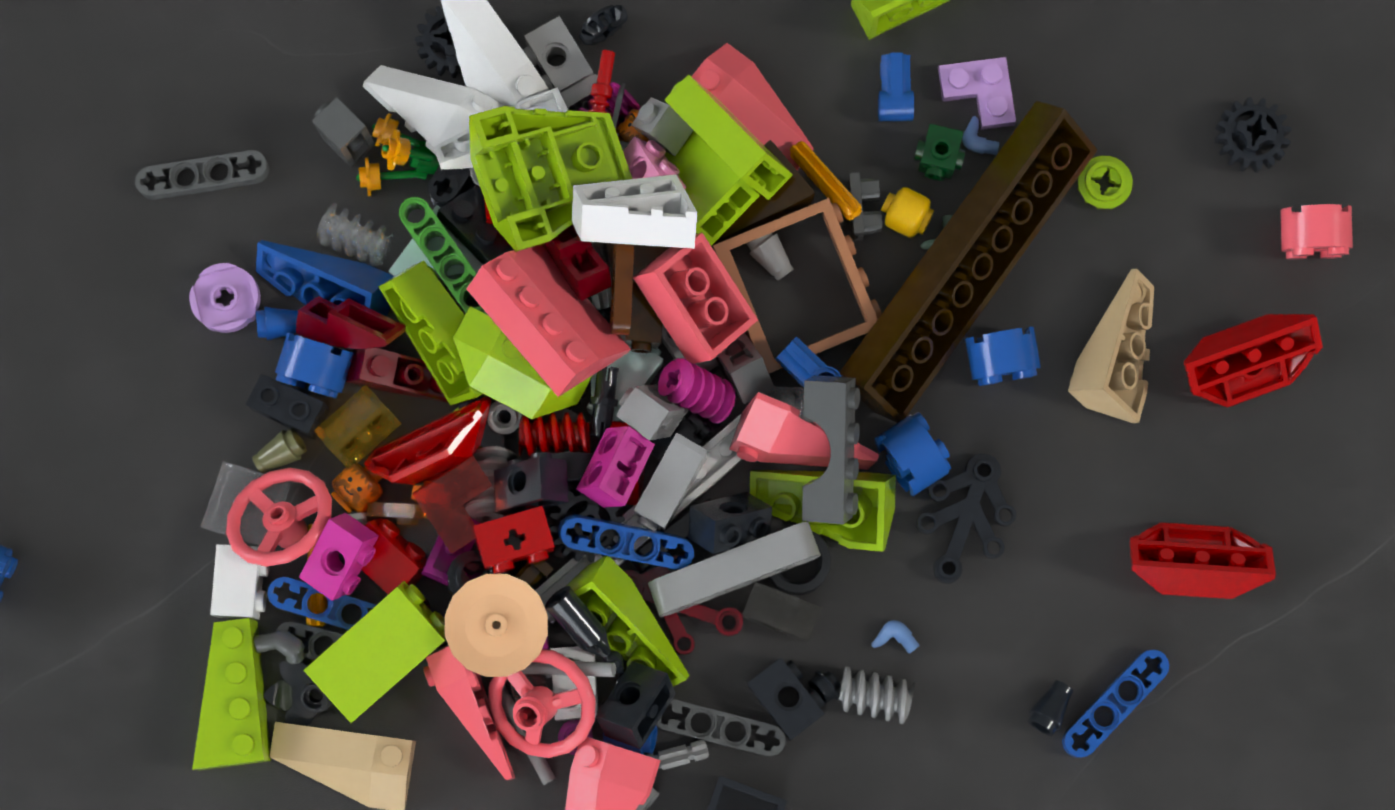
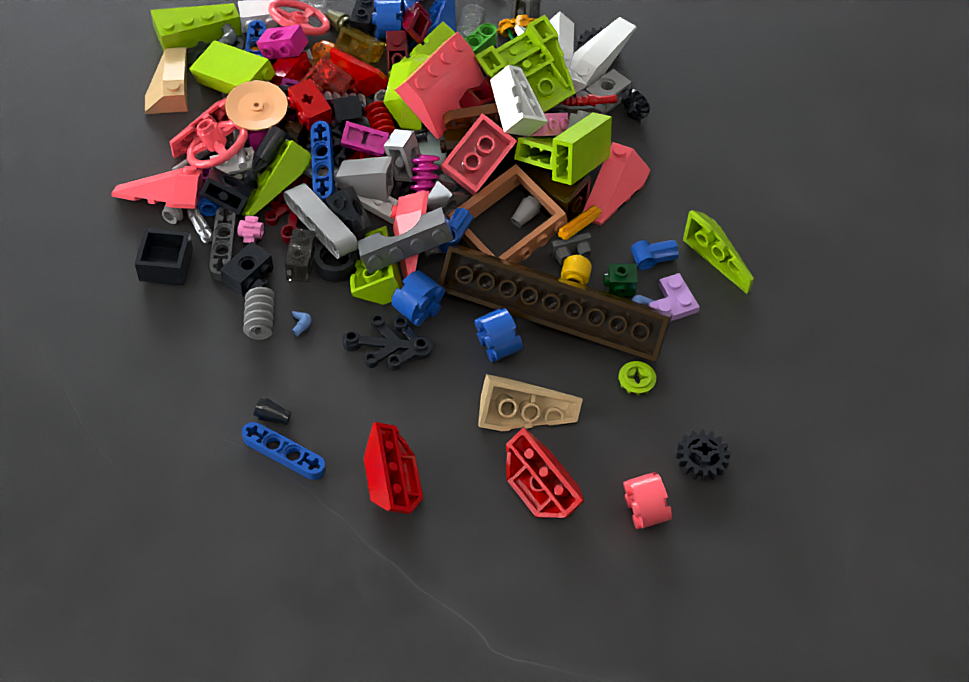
camera: 70 degrees right, 25 degrees down
none -> bright pink gear [238,216,264,243]

